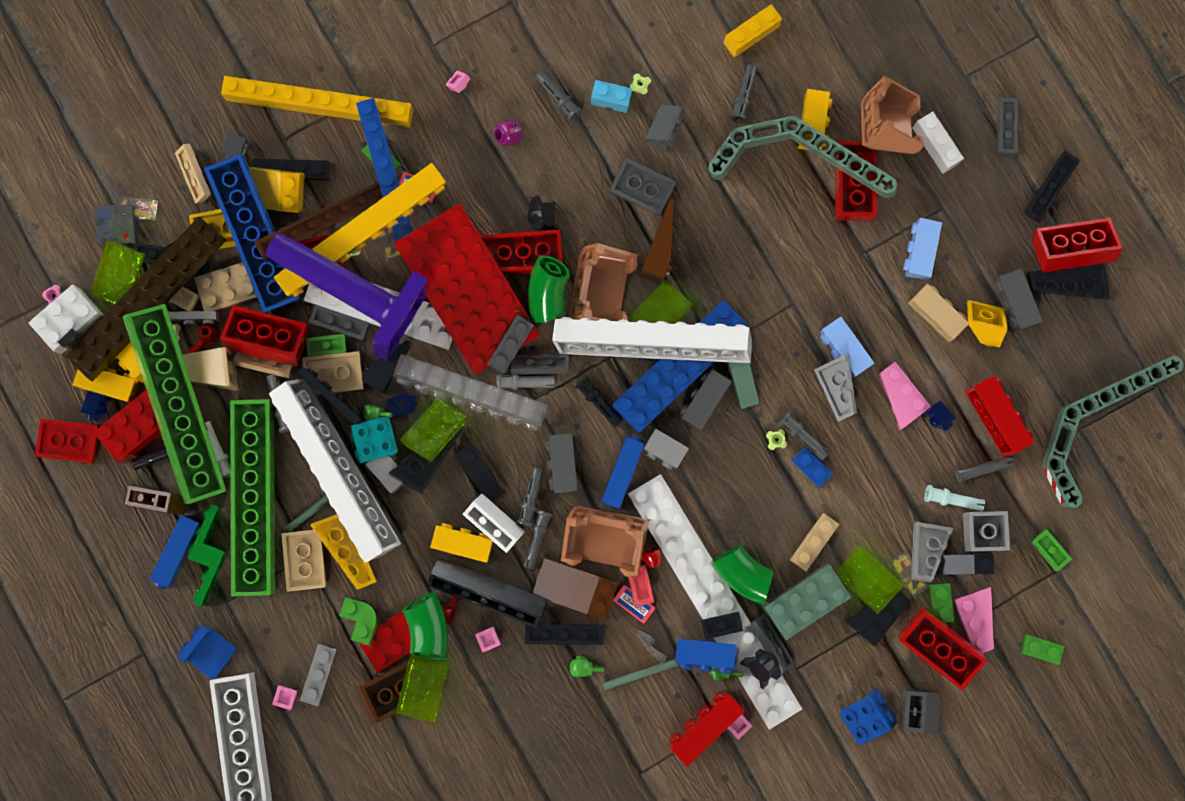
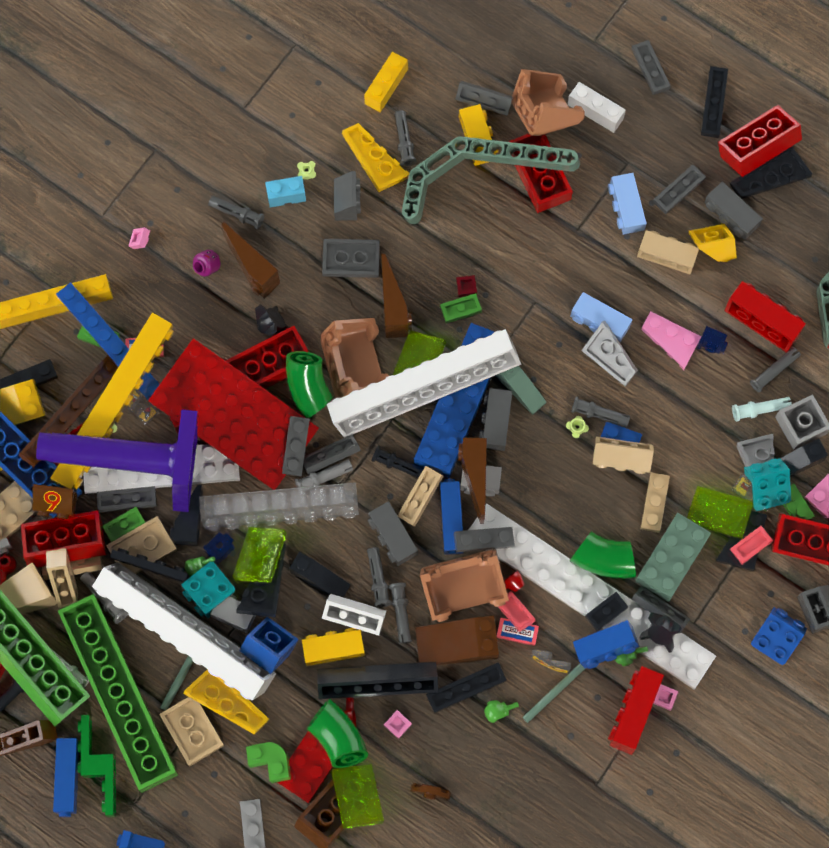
camera: 20 degrees left, 10 degrees down
none -> reddish brown slope [32,484,77,519]
none -> tan brick [46,548,78,608]
none -> reddish brown slope [221,222,280,299]
none -> blue brick [239,617,299,674]
none -> yellow wing [342,123,409,192]
none -> tan plate [397,466,443,526]
none -> reddish brown plate [410,783,451,800]
none -> bright green plate [440,294,482,324]
none -> dark grey plate [454,527,515,552]
none -> dark grey plate [455,81,513,116]
none -> dark red plate [456,275,477,297]
none -> reddish brown slope [458,438,487,524]
none -> tan brick [592,437,654,474]
none -> dark grey plate [653,165,706,214]
none -> coral tile [730,526,773,565]
none -> teal bracket [744,458,791,511]

